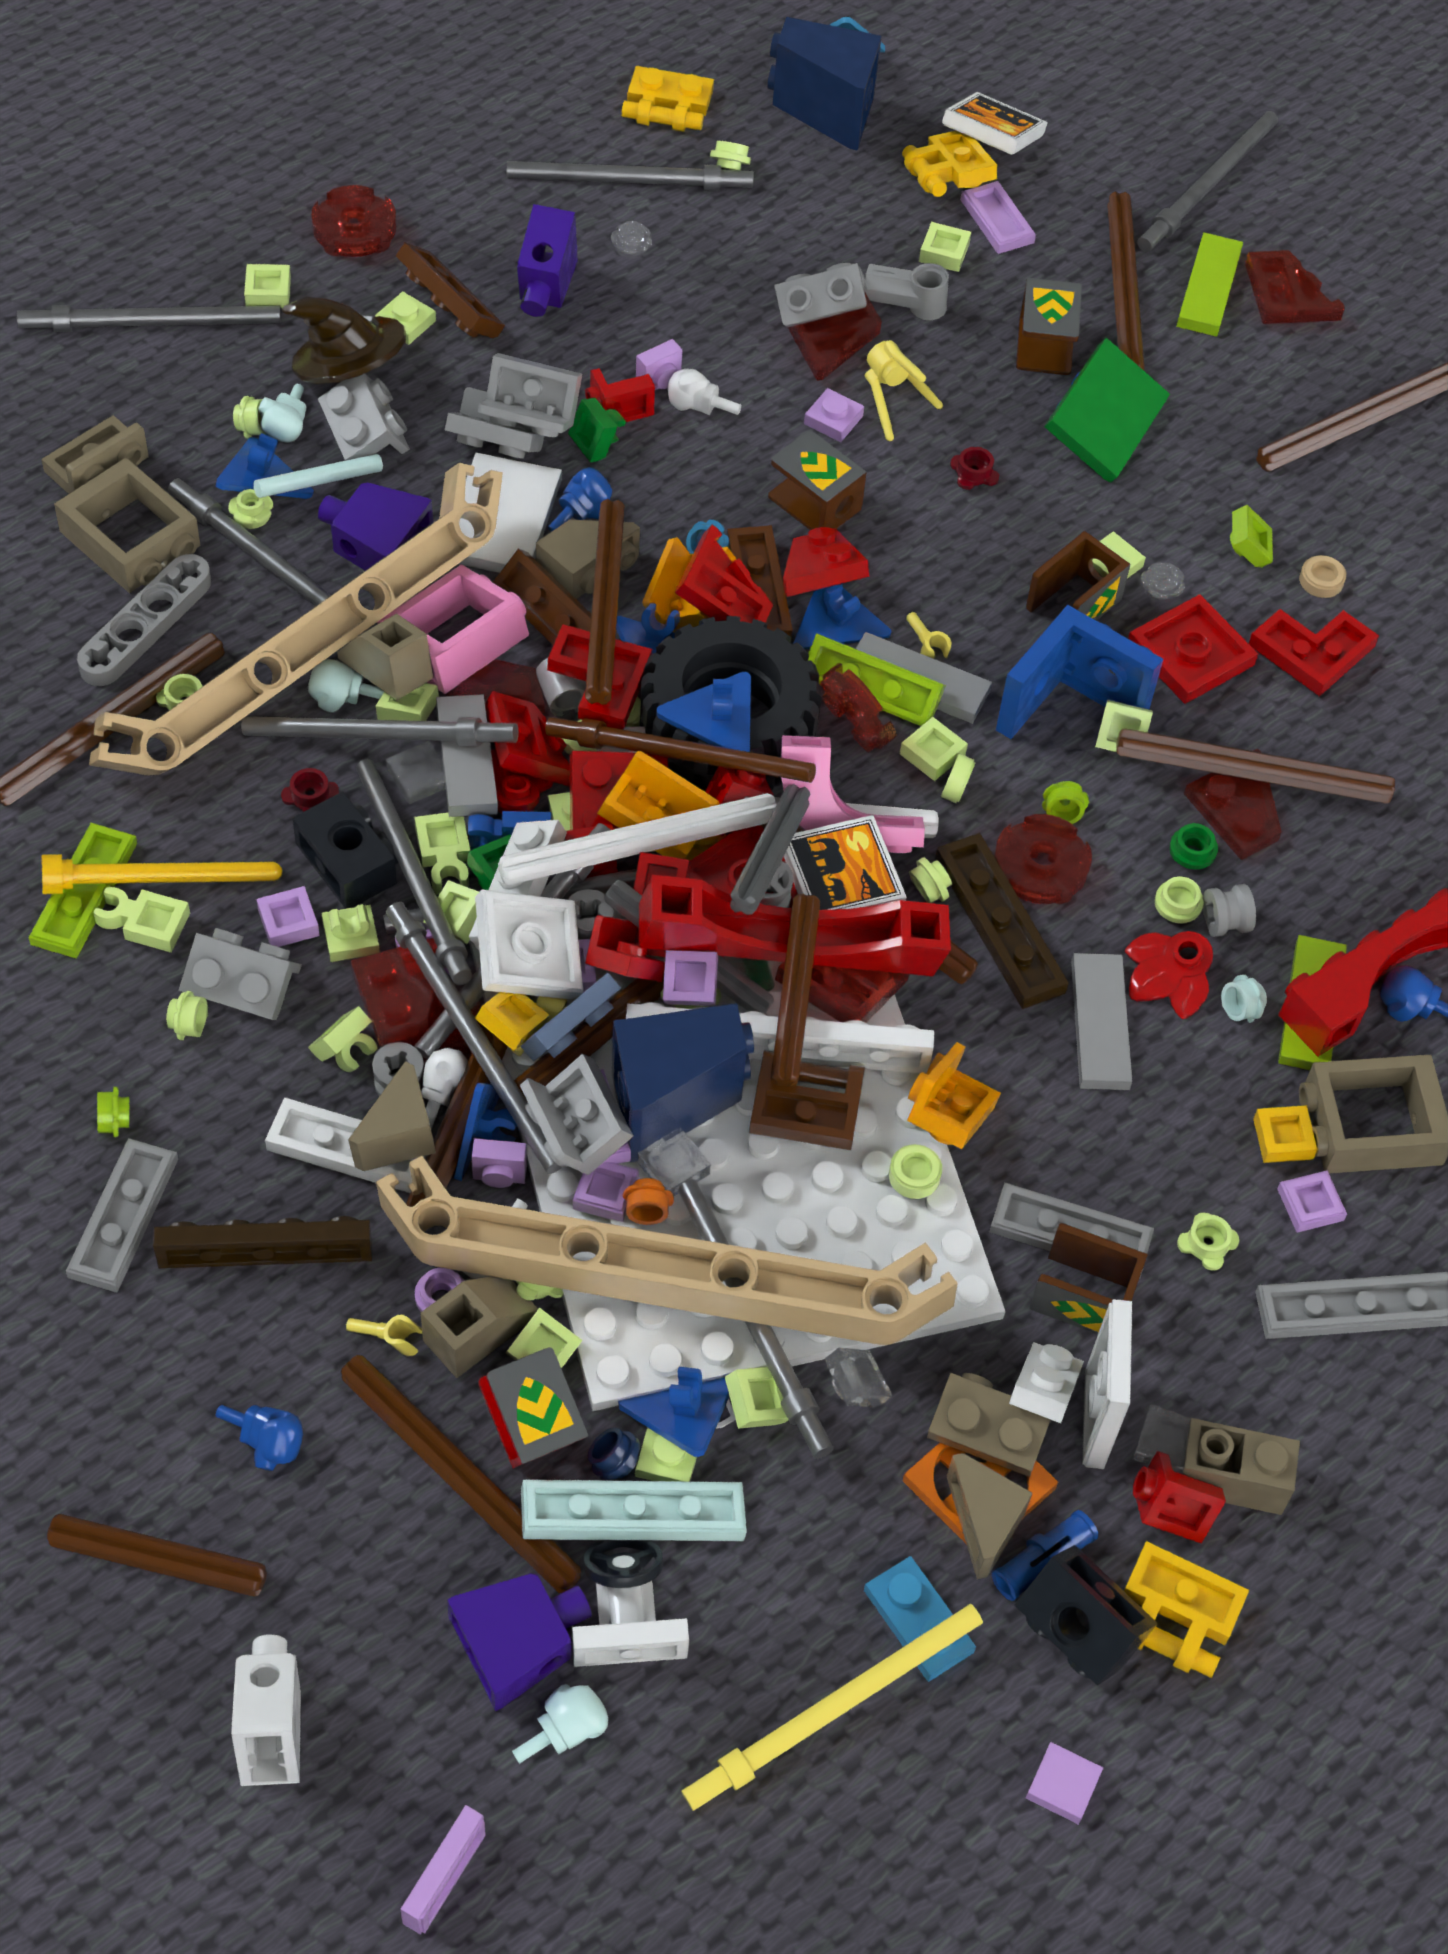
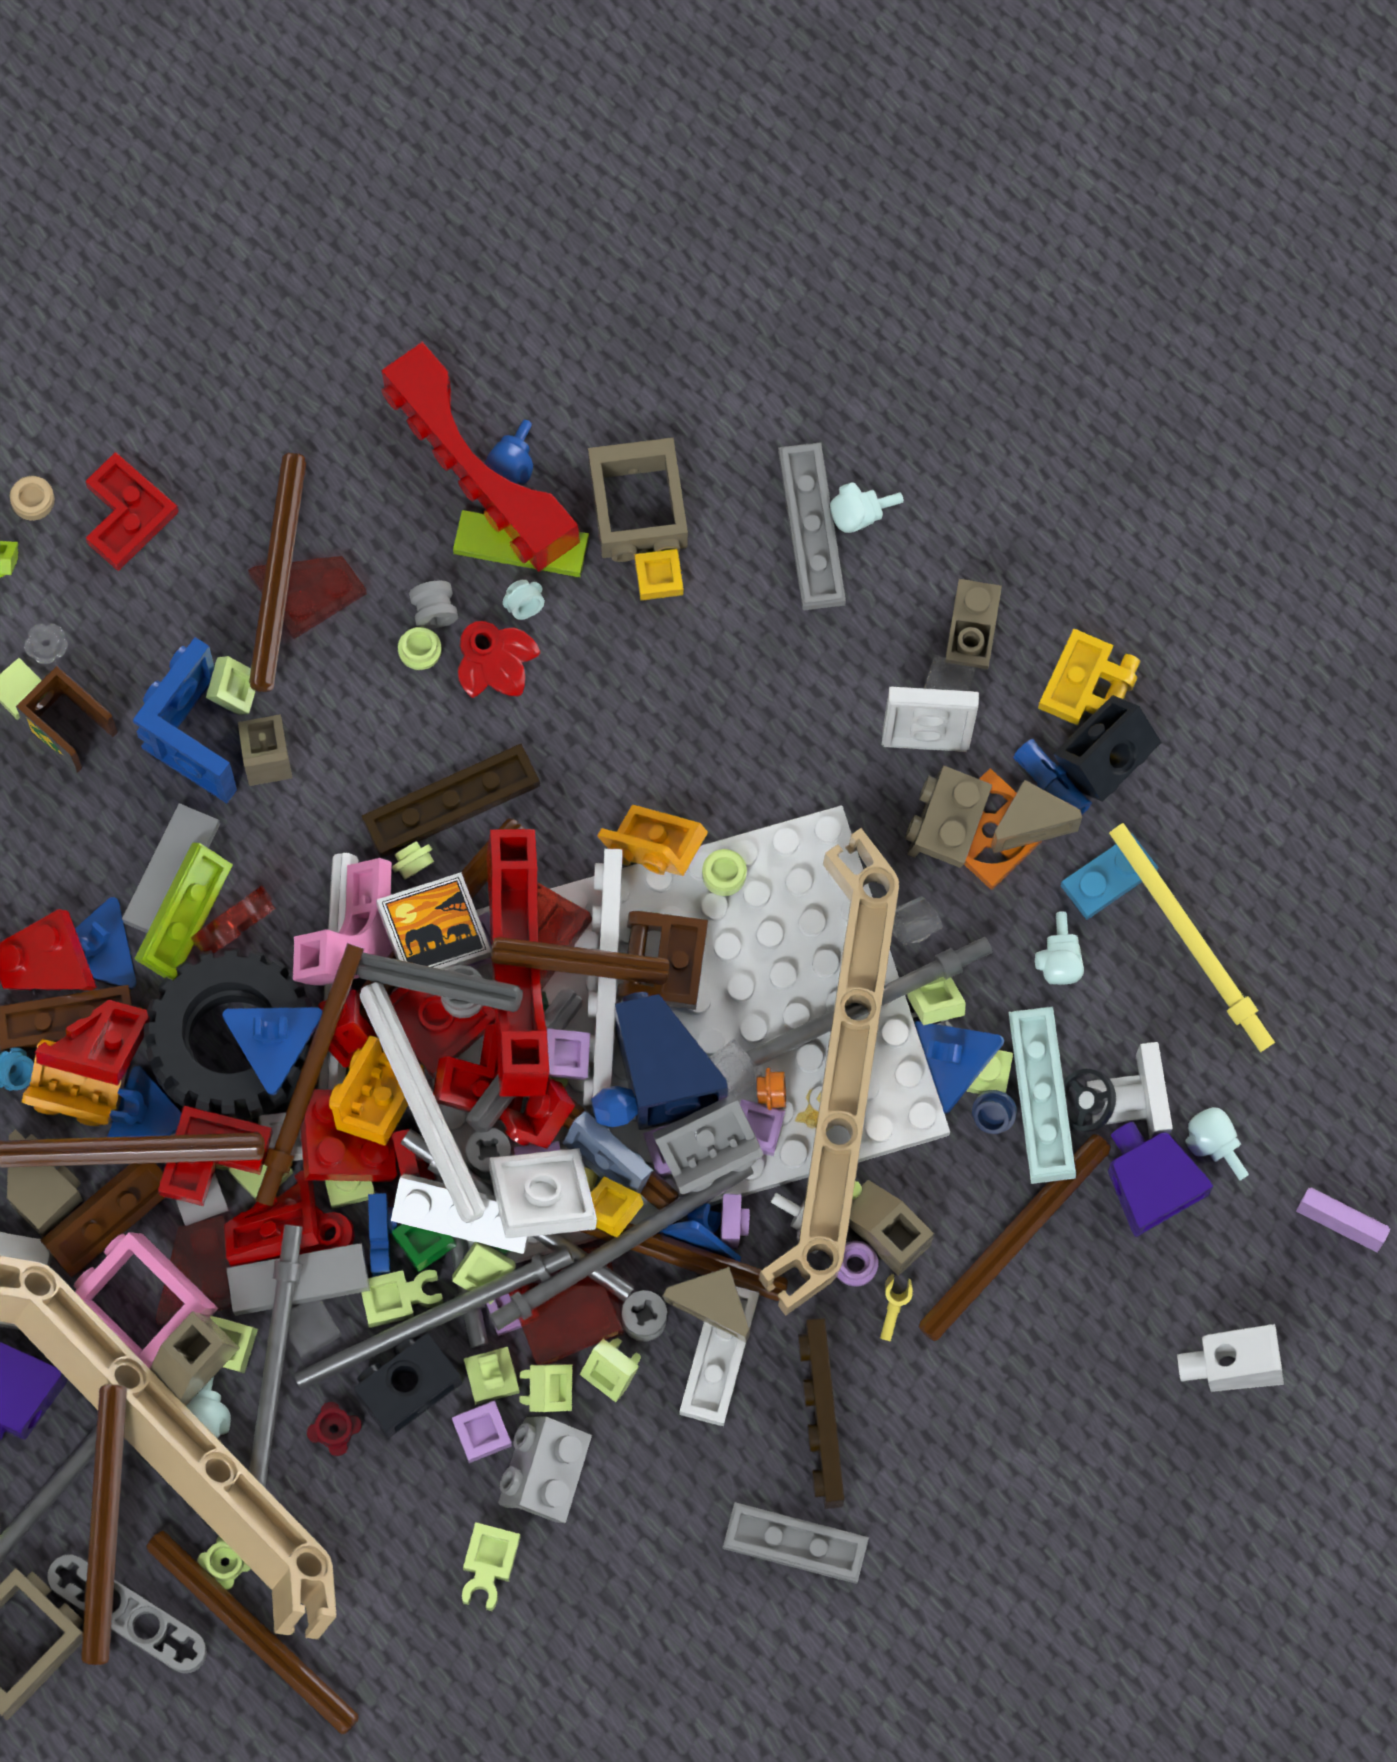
camera: 90 degrees left, 15 degrees up
lime tile [28,823,137,959] -> none
yellow piece [42,854,282,894] -> none
reddish brown axle [47,1514,267,1597] -> none
lime plate [97,1086,129,1137] -> none
yellowish green plate [166,991,208,1040] -> none
blue piece [216,1405,303,1471] -> none
white piece [421,1048,468,1129] -> none
piece [478,1347,589,1468] -> none
yellowish green plate [505,1308,582,1368] -> none
yellowish green plate [900,717,968,781] -> none
light yellow hand [906,612,952,659] -> none
yellowish green tile [941,753,976,803] -> none
light grey tile [989,1182,1154,1279] -> none
clear red plate [994,814,1092,904] -> none
white plate [1009,1342,1084,1423] -> none
lavender tile [1026,1742,1103,1825] -> none
reddish brown piece [1029,1223,1148,1334] -> none
lime plate [1042,781,1089,825] -> none
light grey tile [1071,953,1132,1090] -> none
red plate [1128,594,1258,704] -> none
red bracket [1133,1451,1226,1544] -> none
green plate [1169,823,1218,870] -> none
yellowish green plate [1177,1213,1239,1270] -> none
lavender tile [1277,1171,1347,1233] -> none
none -> reddish brown axle [81,1384,127,1665]
none -> dark tan slope [238,714,293,786]
none -> yellowish green tile [520,1364,572,1412]
none -> blue tile [591,1086,638,1127]
none -> light aqua piece [830,483,903,533]
none -> light aqua piece [1035,912,1084,985]

